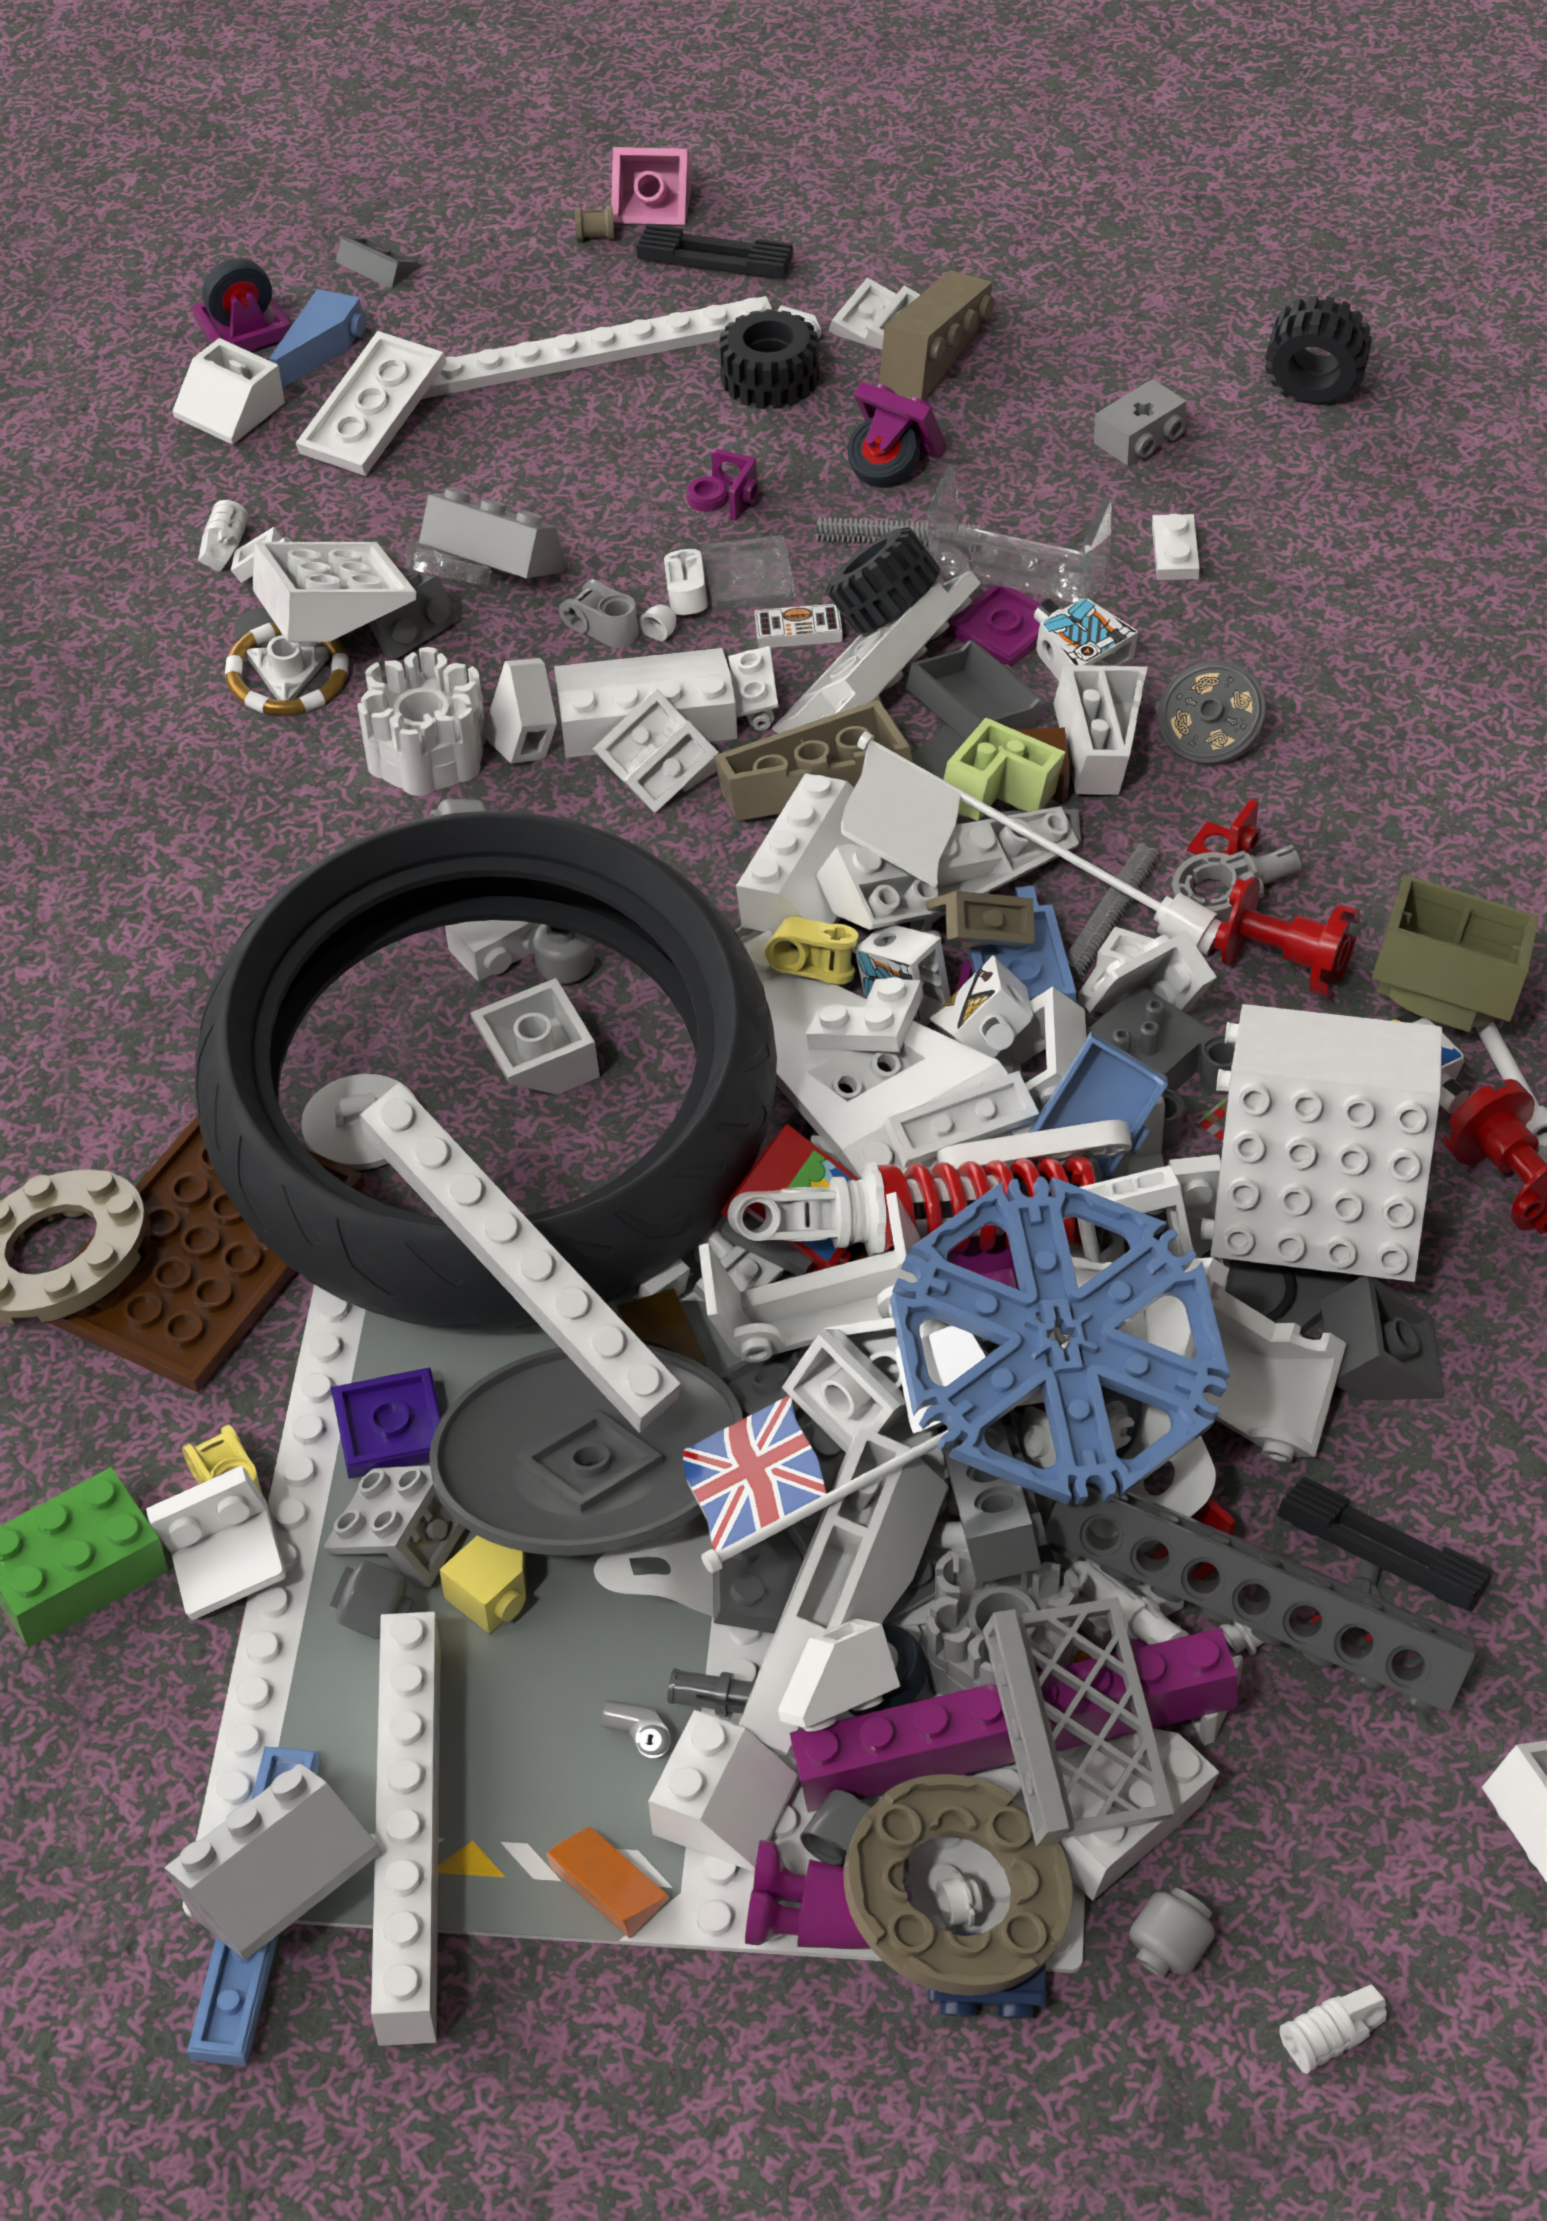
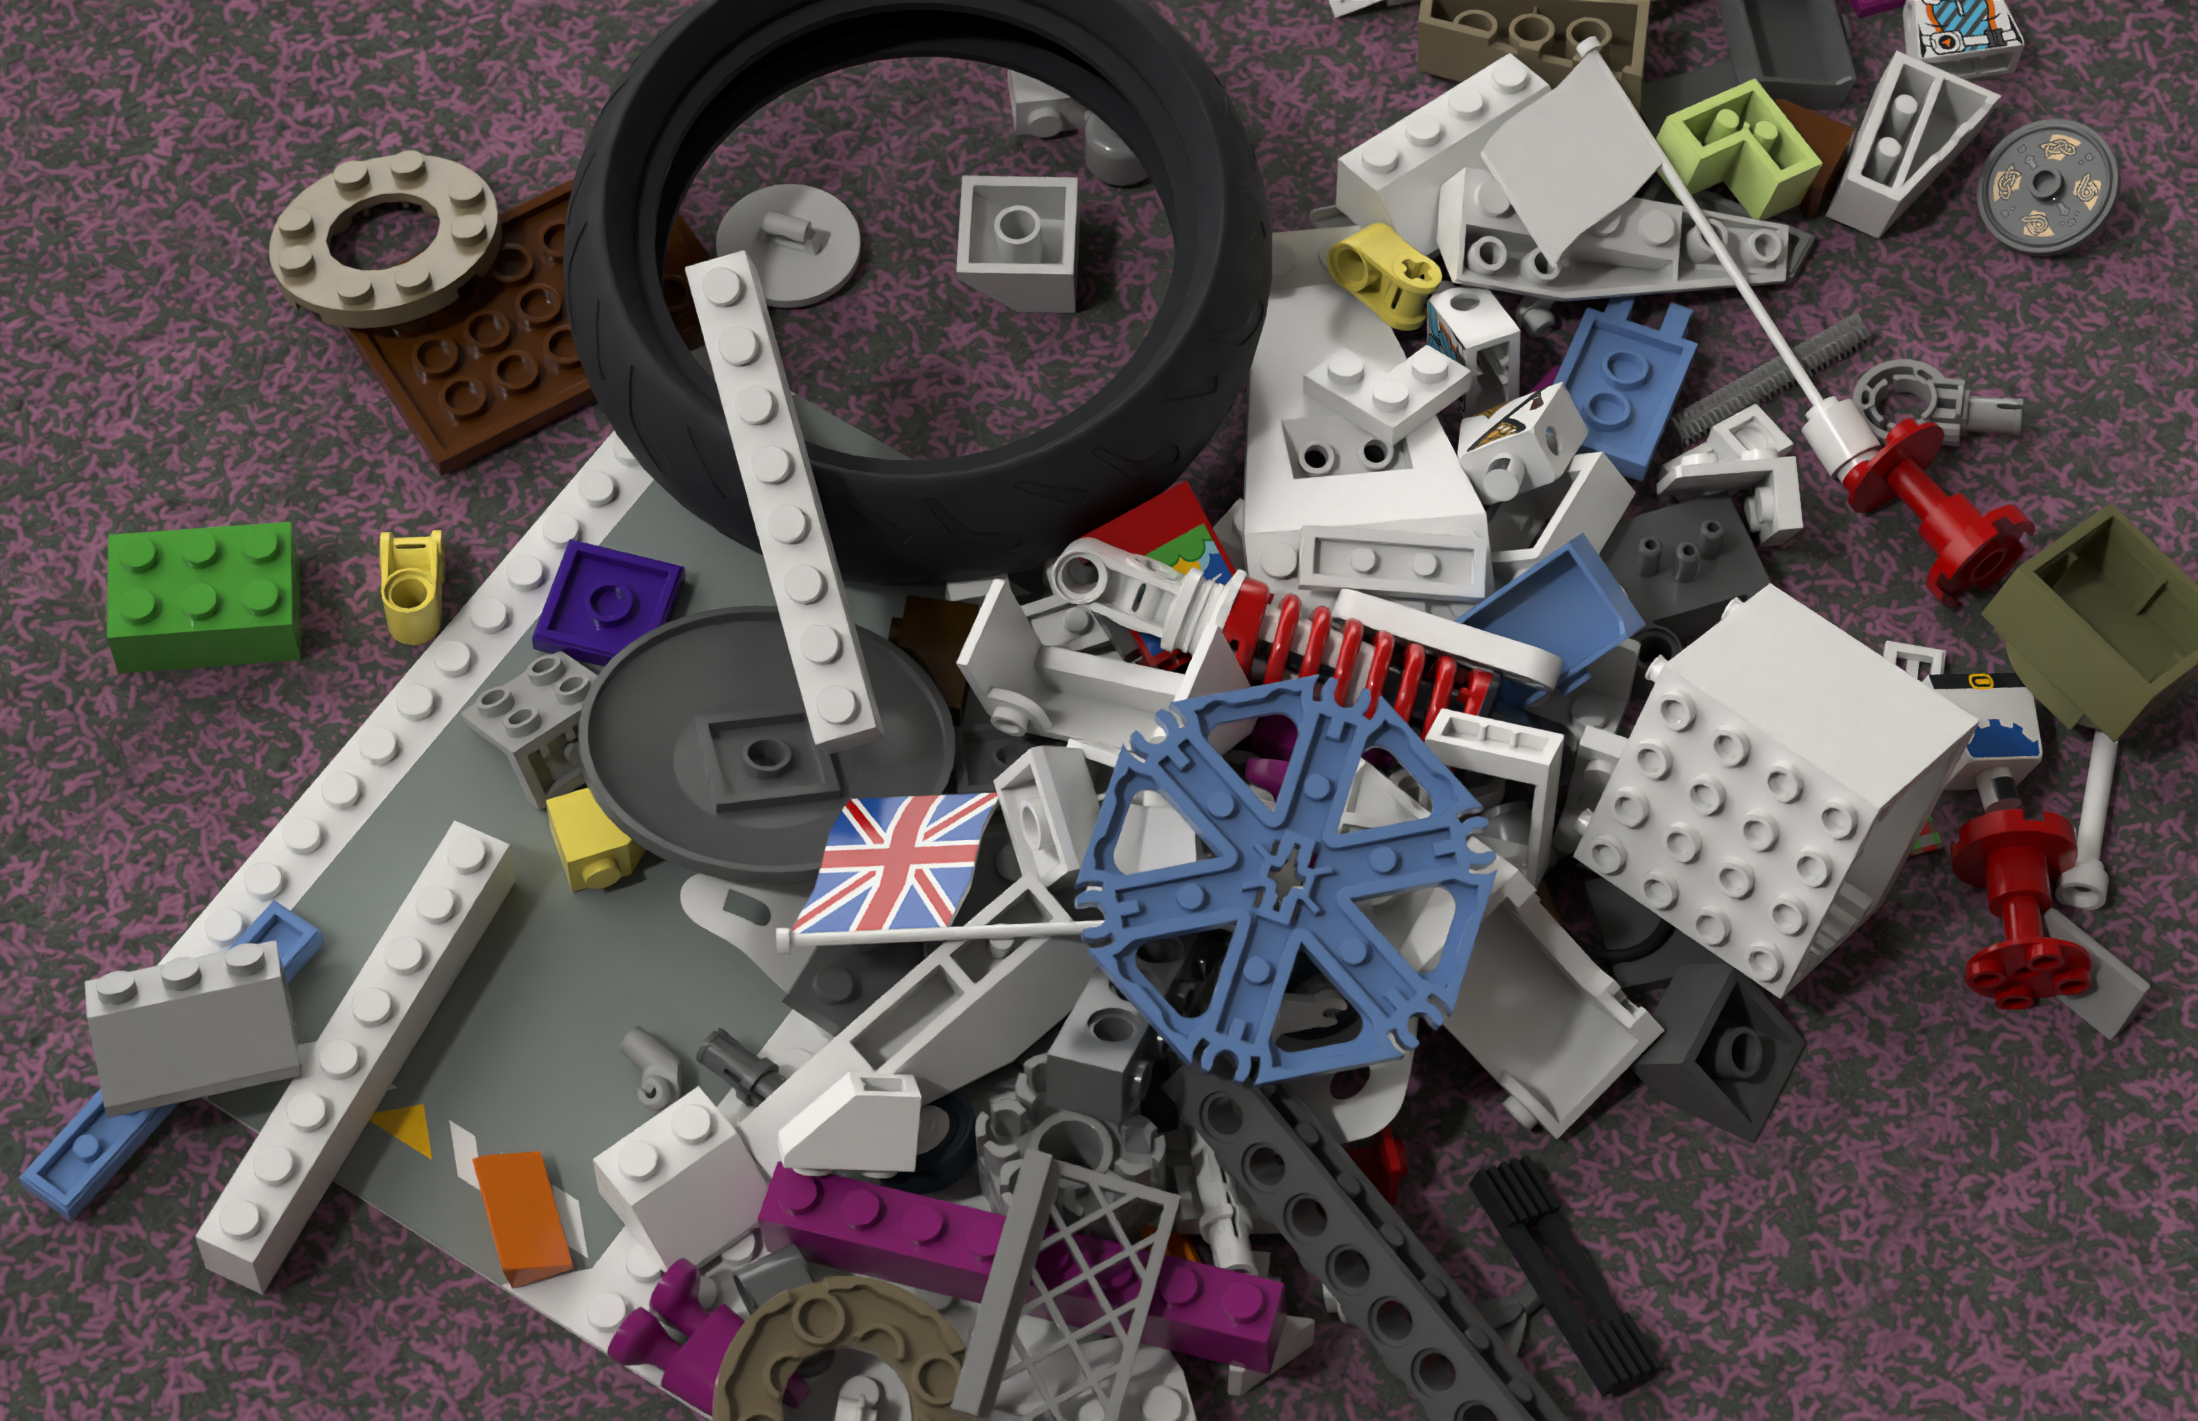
camera: 25 degrees right, 10 degrees up
white bracket [146,1466,286,1620] -> none
dark grey head [330,1561,414,1639] -> none
dark tan panel [926,891,1035,949] -> none
red bracket [1187,799,1261,855] -> none

